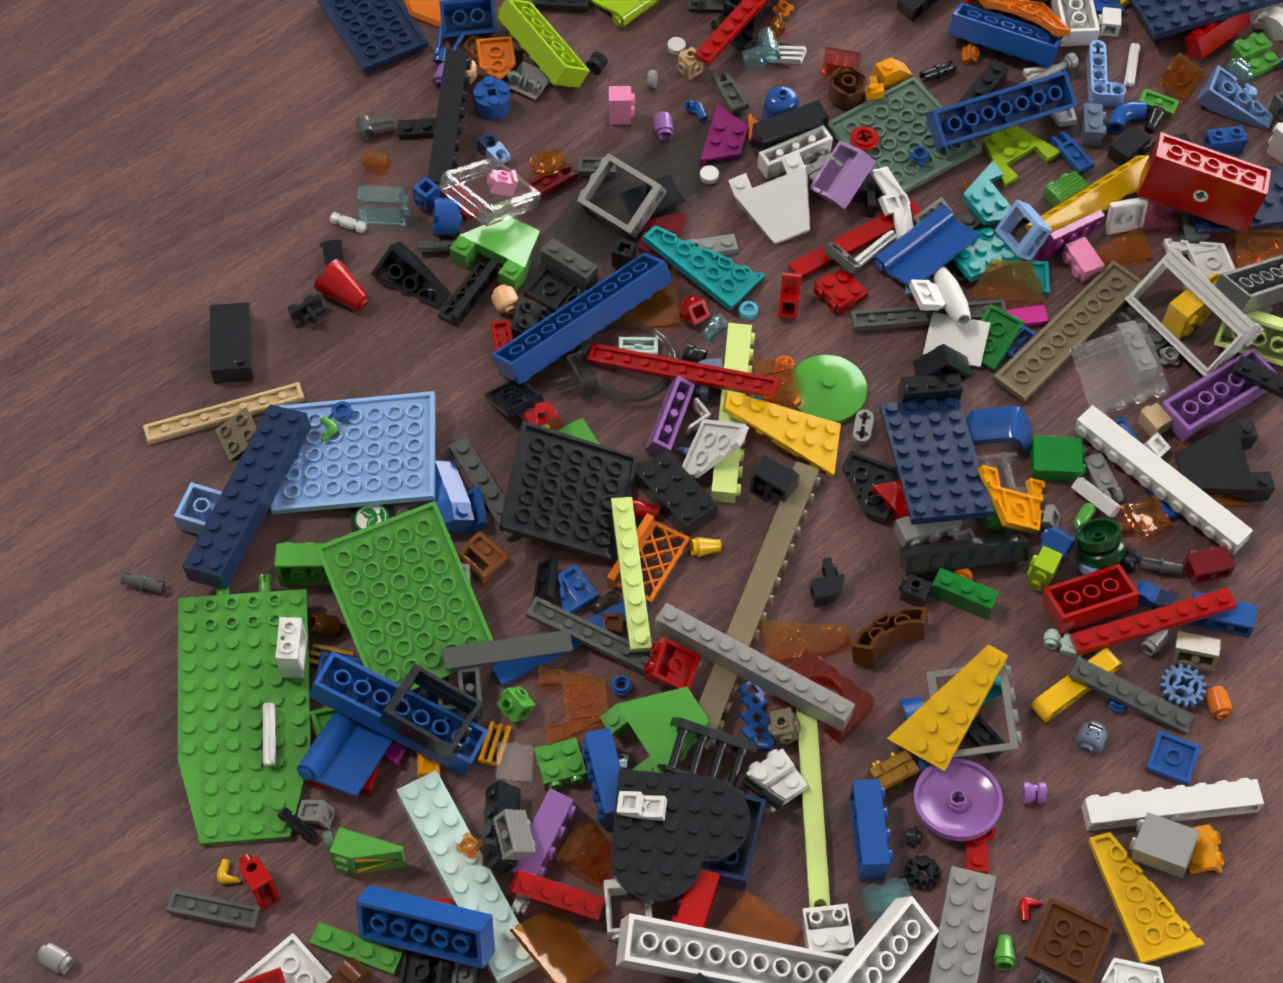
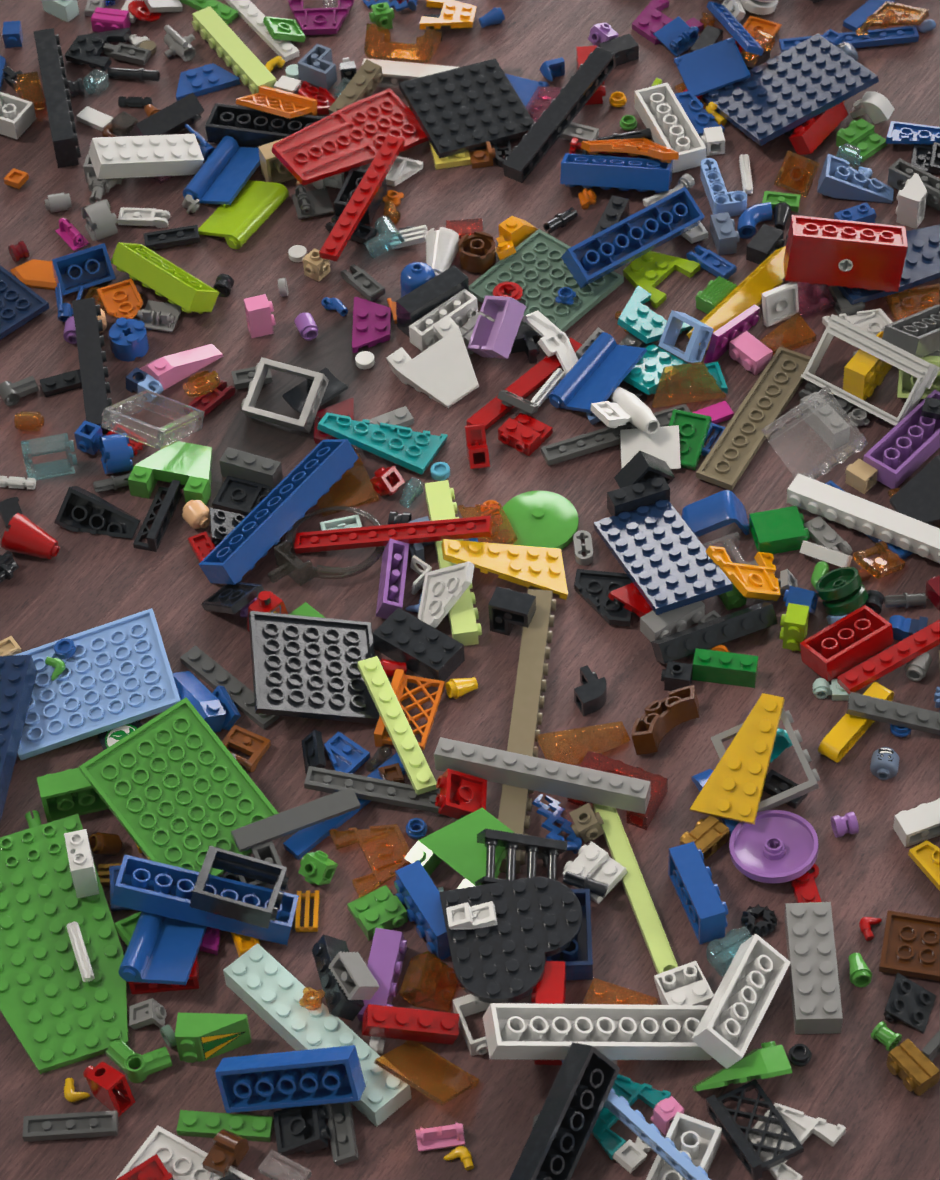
camera: 10 degrees left, 10 degrees down
black axle [277,807,317,842] -> none
bright pink brick [487,170,518,197] -> none
clear piece [495,741,533,783] -> none
black brick [611,238,637,269] -> none
black plate [906,826,922,849] -> none
white plate [1143,432,1171,457] -> none
none -> bright green piece [106,1039,172,1083]
none -> bright pink wedge [140,344,223,391]
none -> white cone [426,227,460,276]

